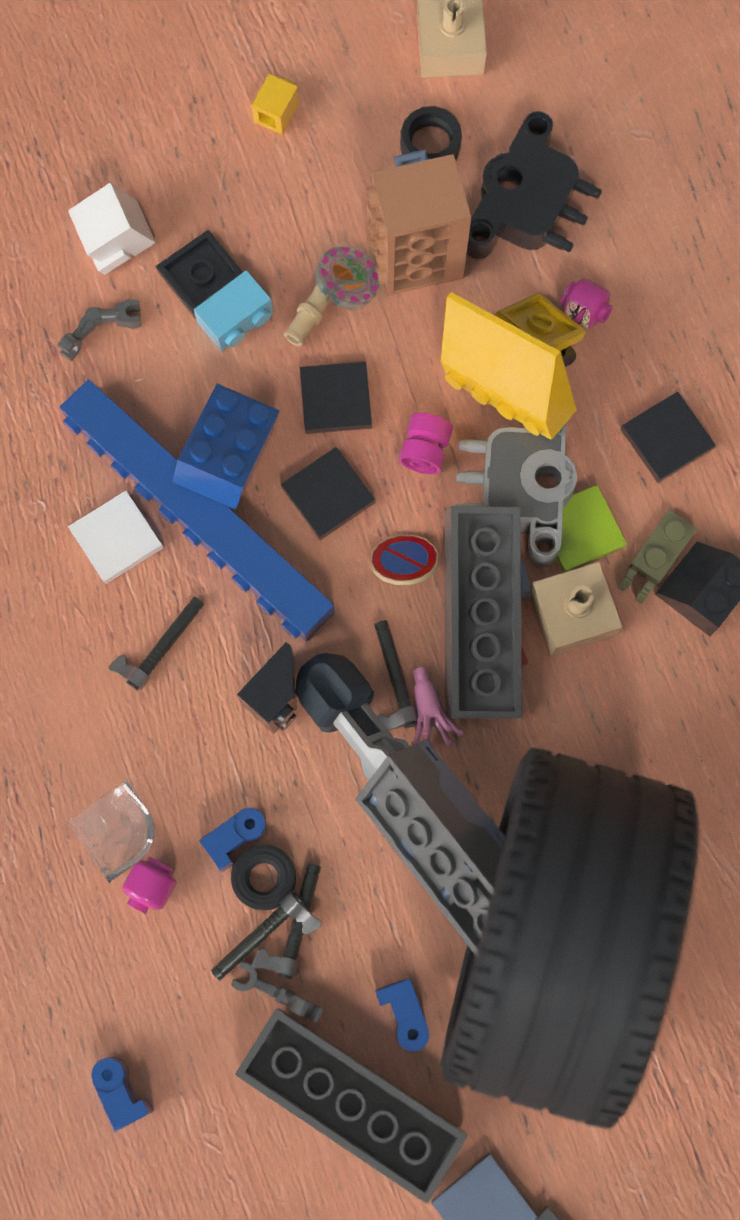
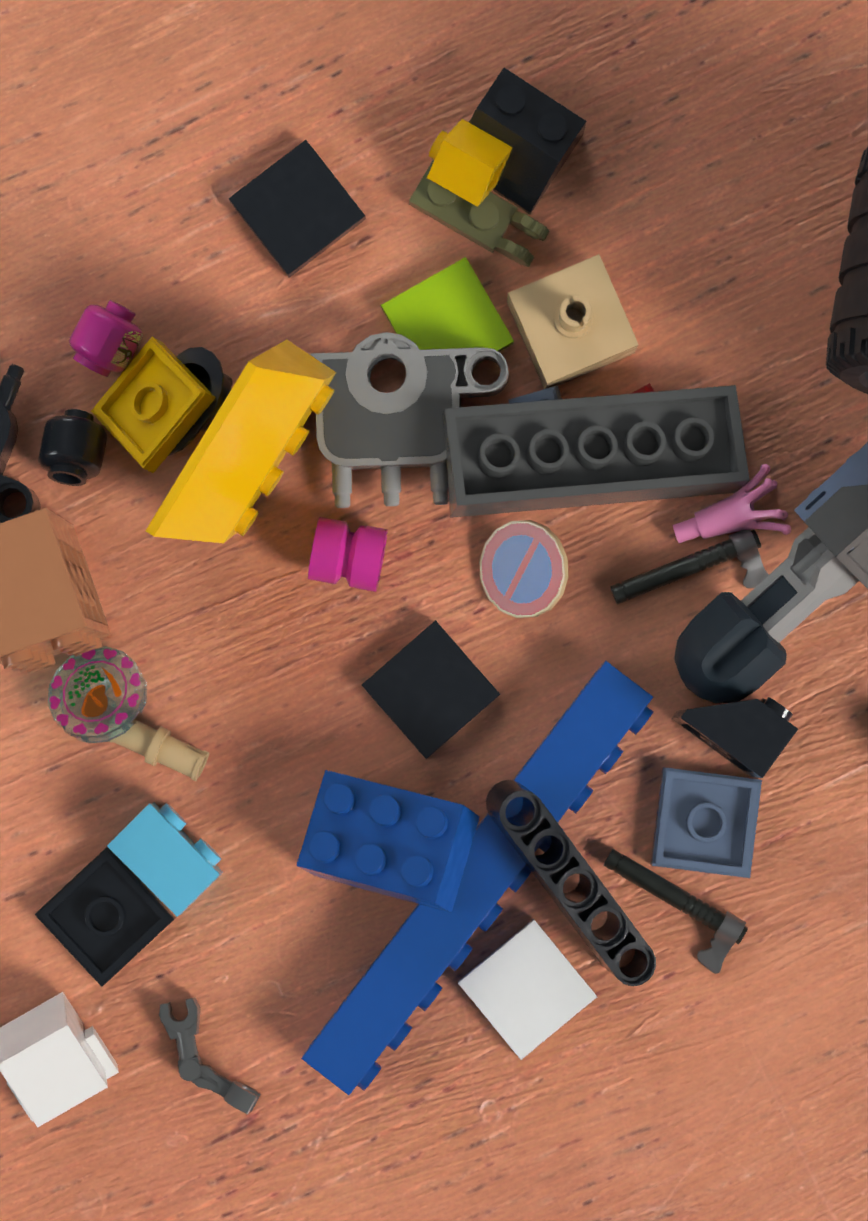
camera: 95 degrees left, 10 degrees up
black tile [300,362,372,434] -> none
none -> black head [38,409,107,486]
none -> yellow brick [427,119,513,207]
none -> black beam [486,780,656,986]
none -> sand blue tile [651,767,762,878]

